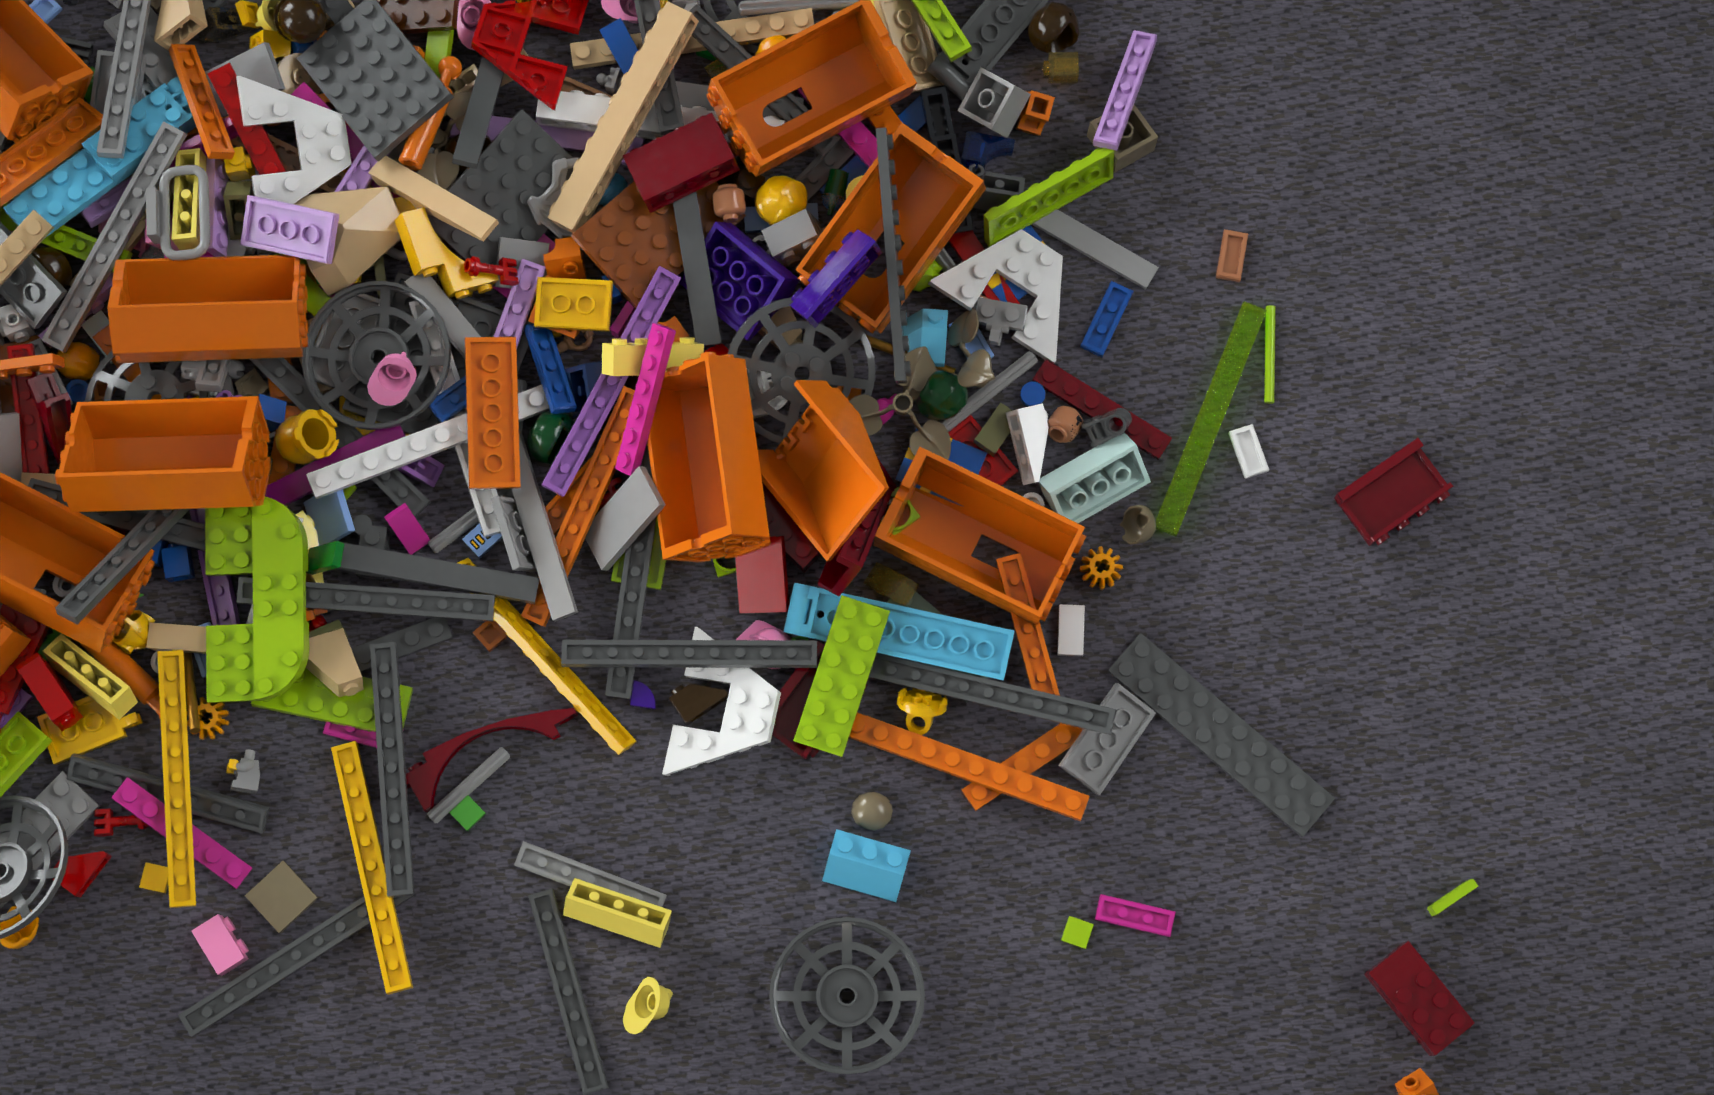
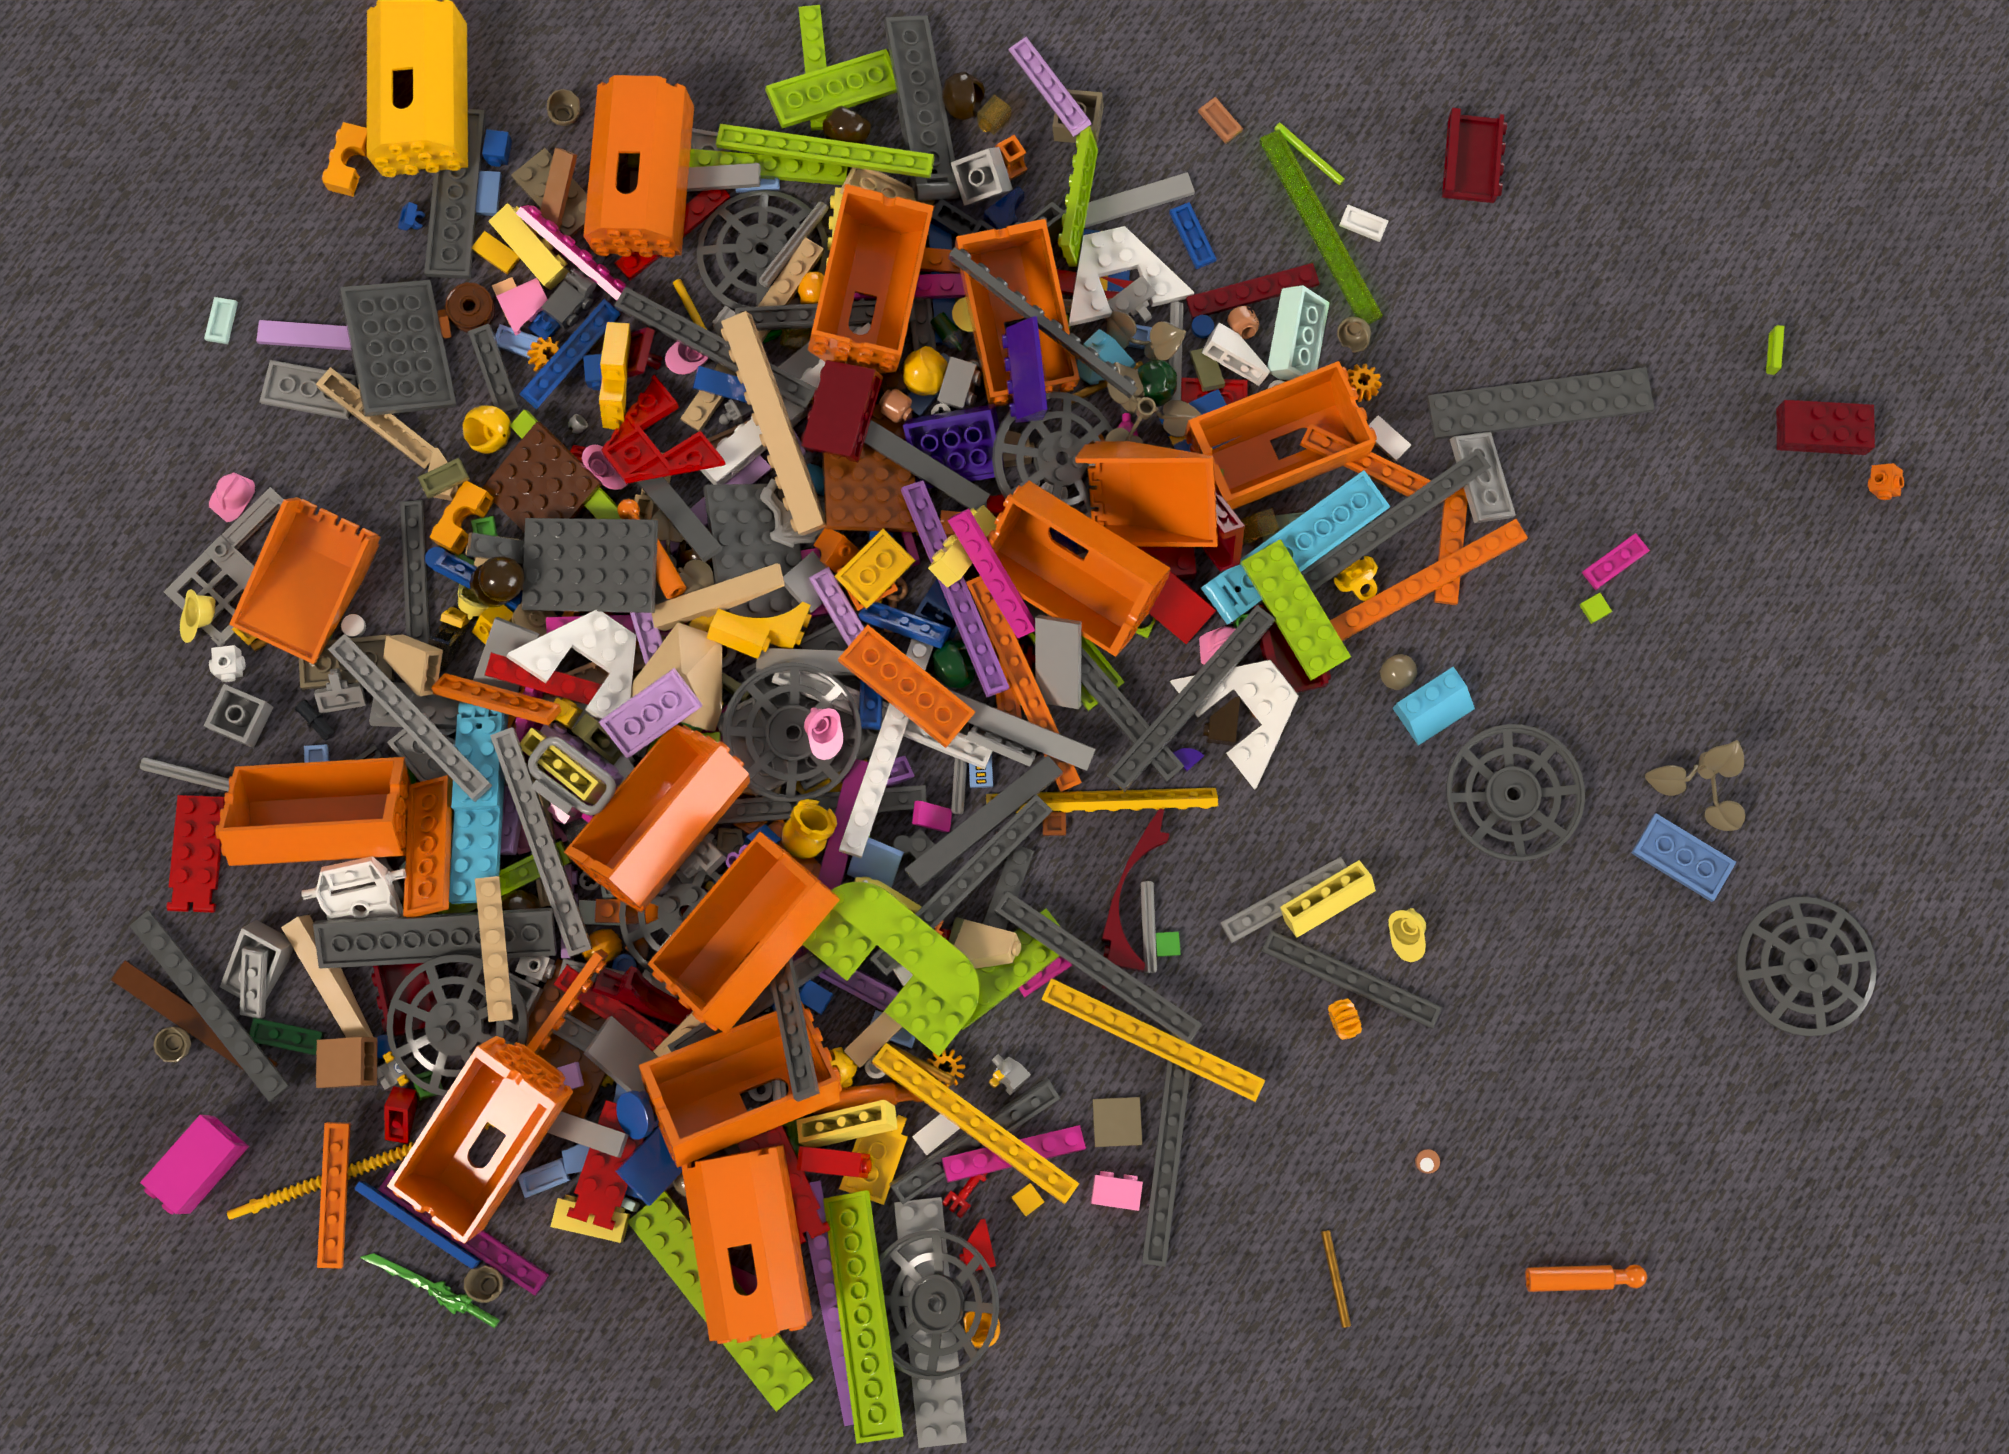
camera: 50 degrees left, 0 degrees up
green tile [306,541,345,575] -> none
red hinge [464,256,519,286] -> none
dark grey piece [1081,408,1132,447] -> none
none -> white tile [912,1114,960,1155]
none -> light orange gear [1328,998,1362,1040]

